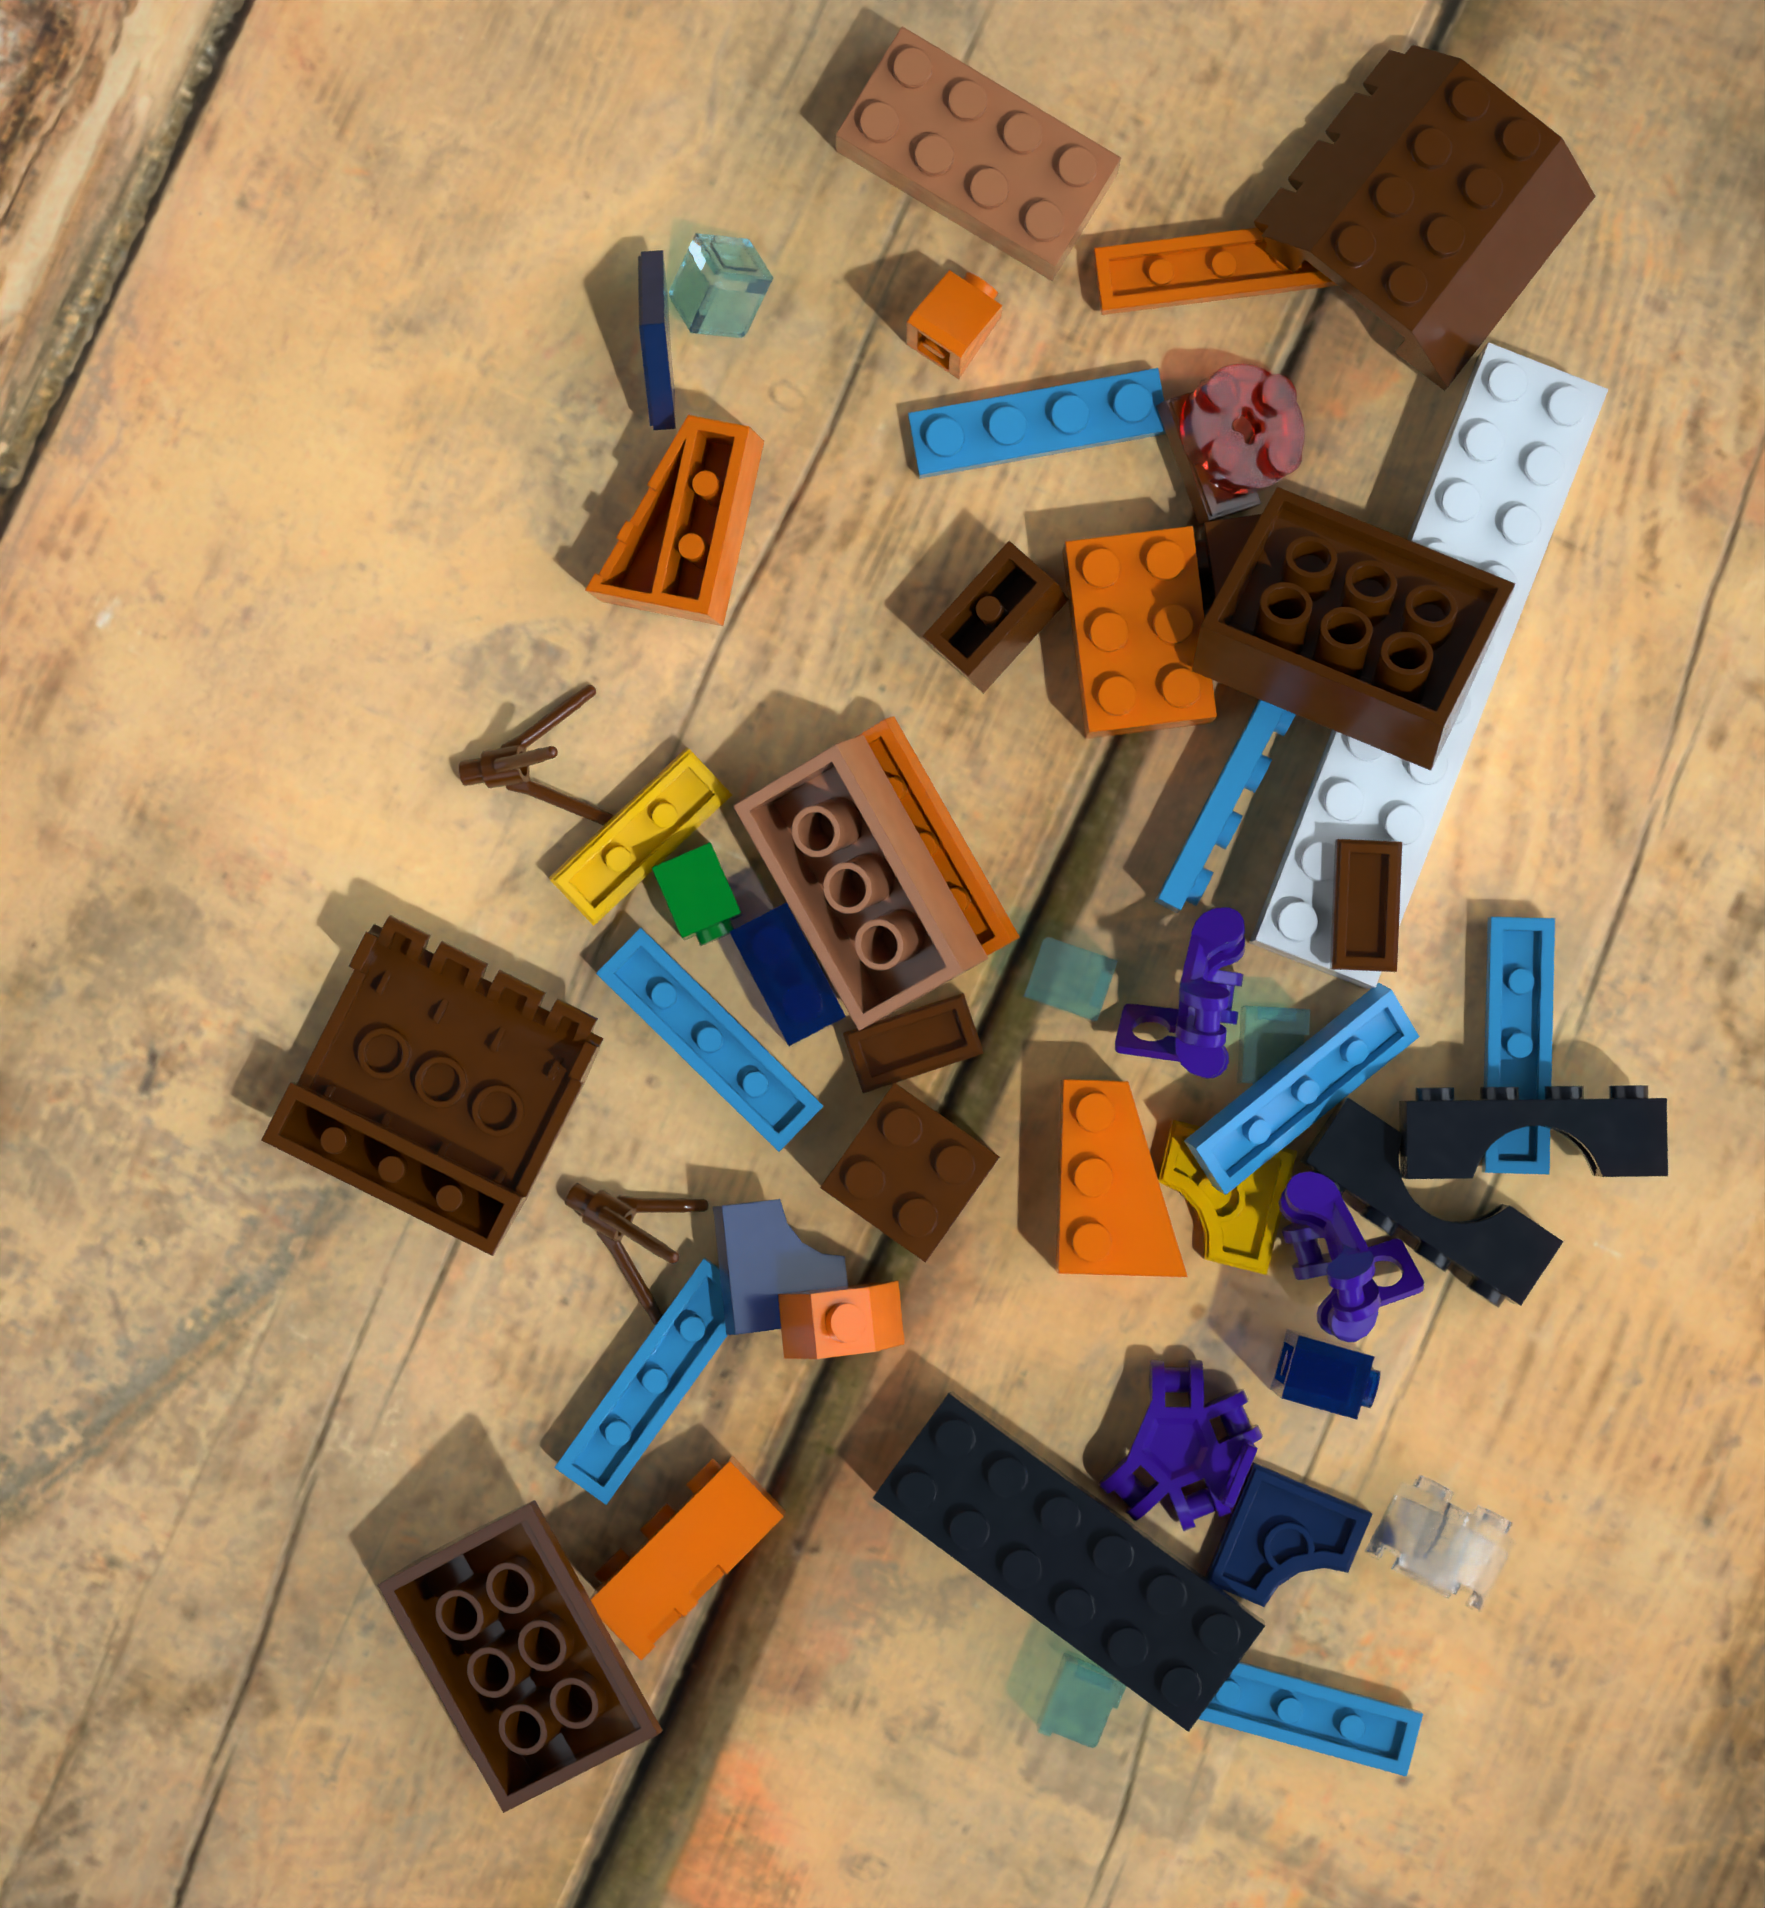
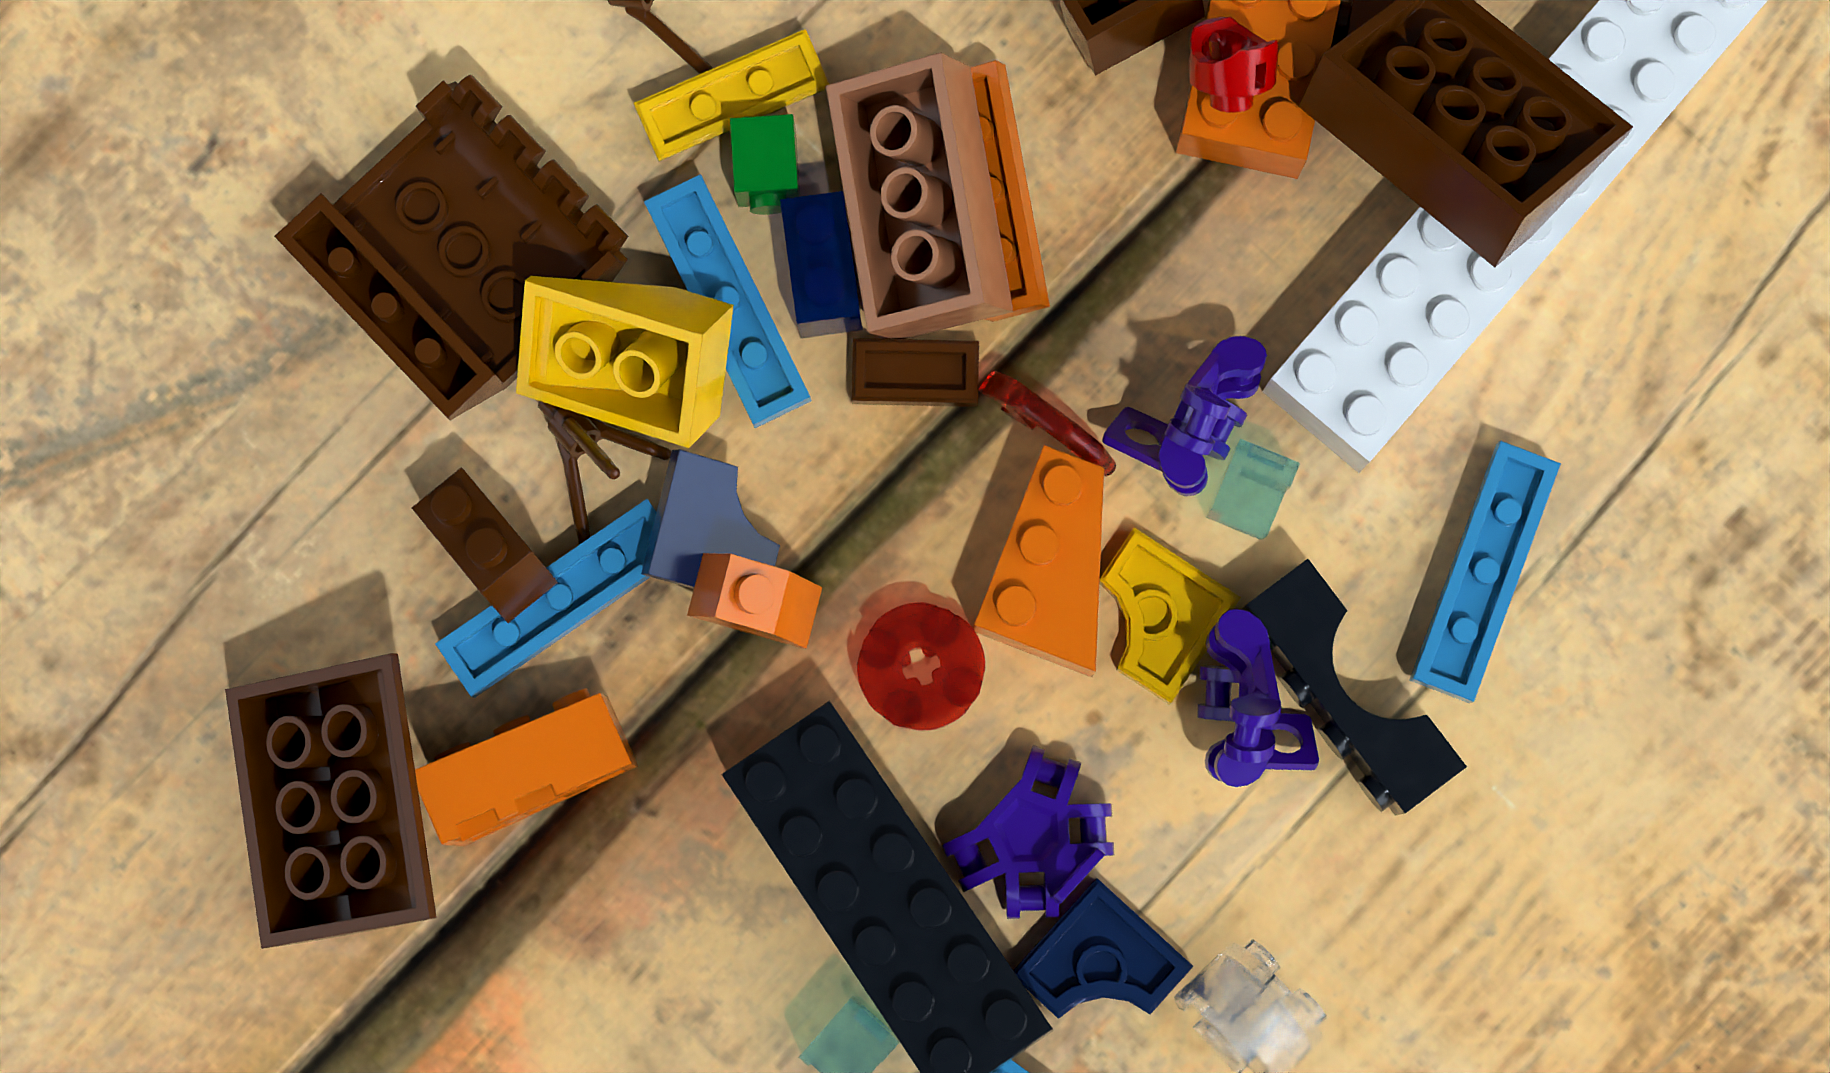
camera: 20 degrees right, 5 degrees down
reddish brown brick [820,1082,1000,1263] -> none
clear light blue panel [1022,937,1118,1023] -> none
dark azure plate [1154,699,1296,913] -> none
dark azure plate [1184,983,1419,1195] -> none
clear blue brick [1270,1329,1381,1420] -> none
reddish brown tile [1330,839,1402,972] -> none
black arch [1399,1085,1668,1179] -> none
none -> reddish brown brick [412,467,558,623]
none -> yellow slope [516,276,734,448]
none -> clear red plate [857,602,986,732]
none -> clear red piece [978,369,1116,477]
none -> red piece [1189,17,1279,113]

